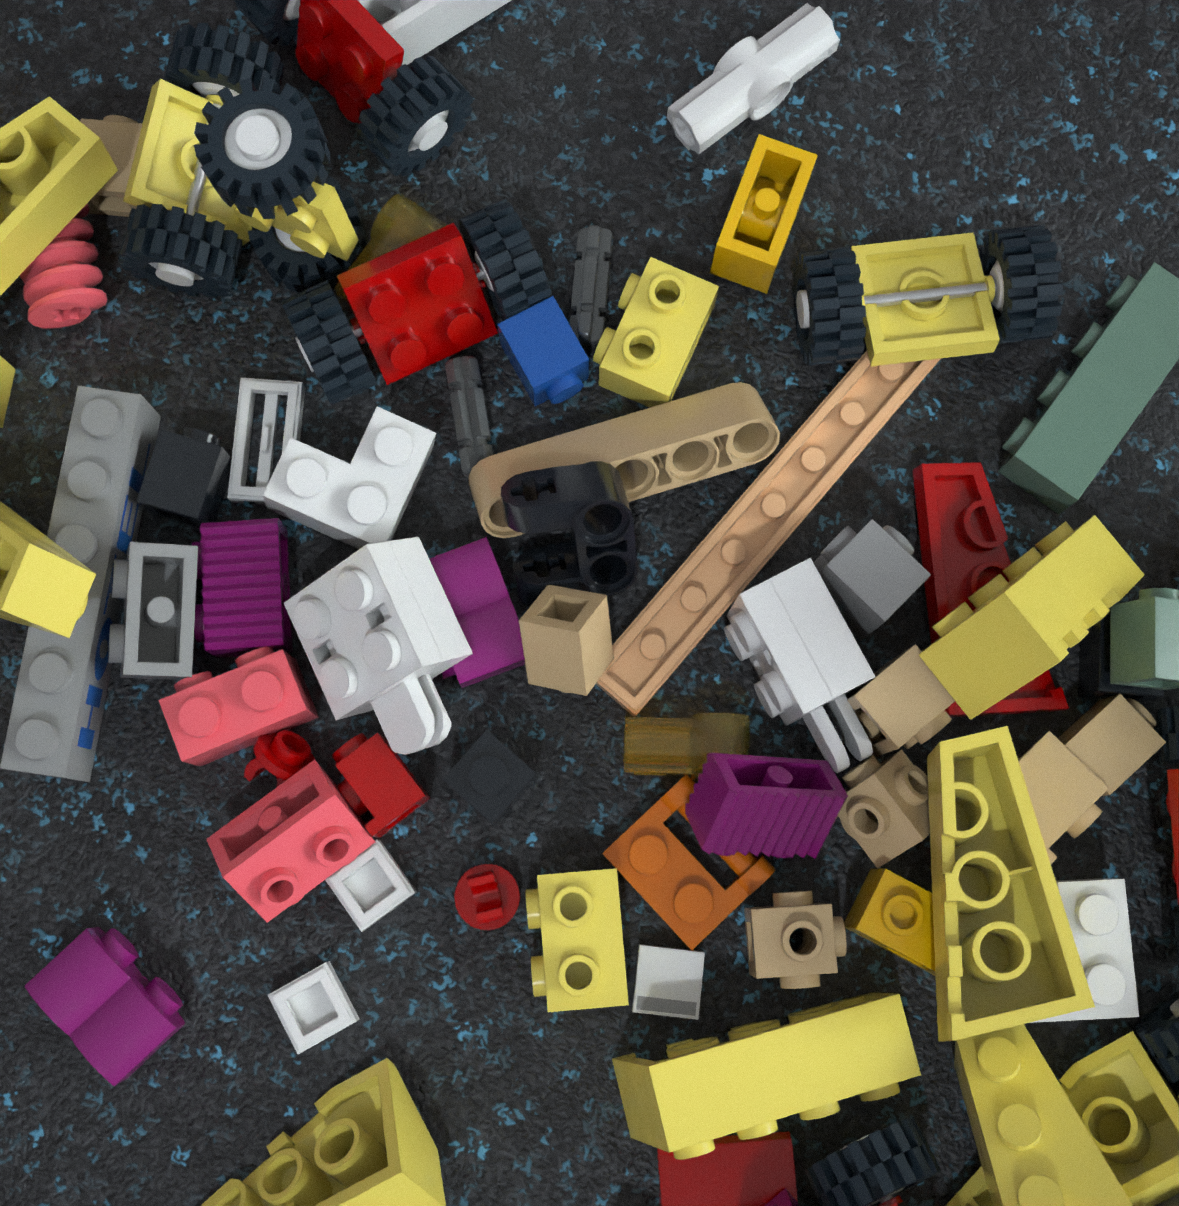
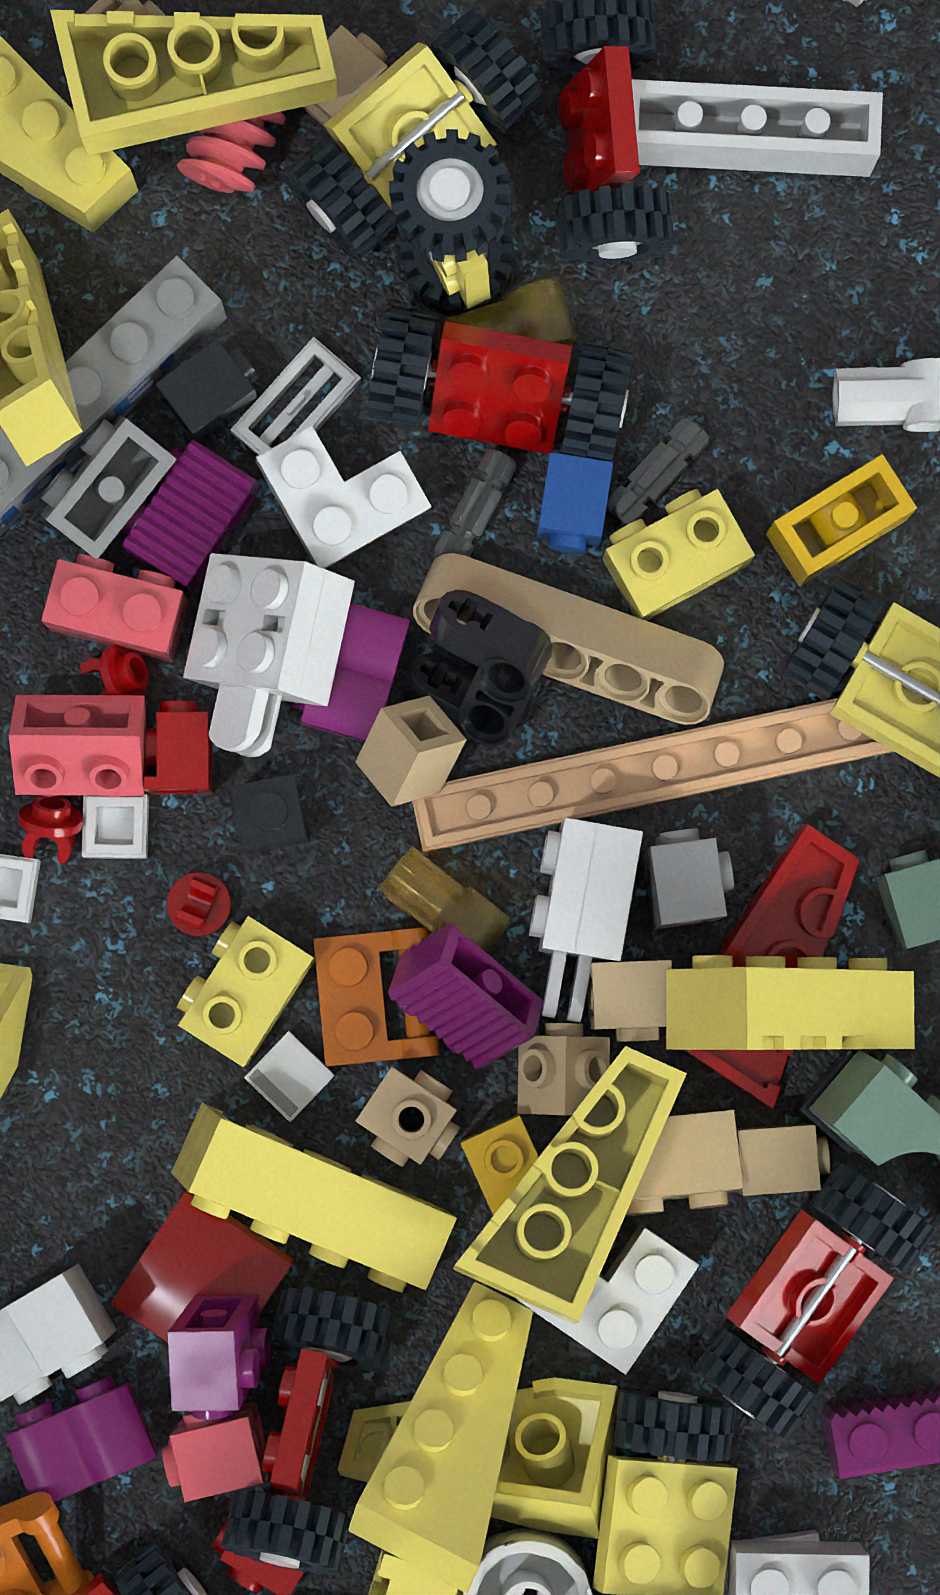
camera: 35 degrees right, 5 degrees up
none -> red plate [18,796,83,863]

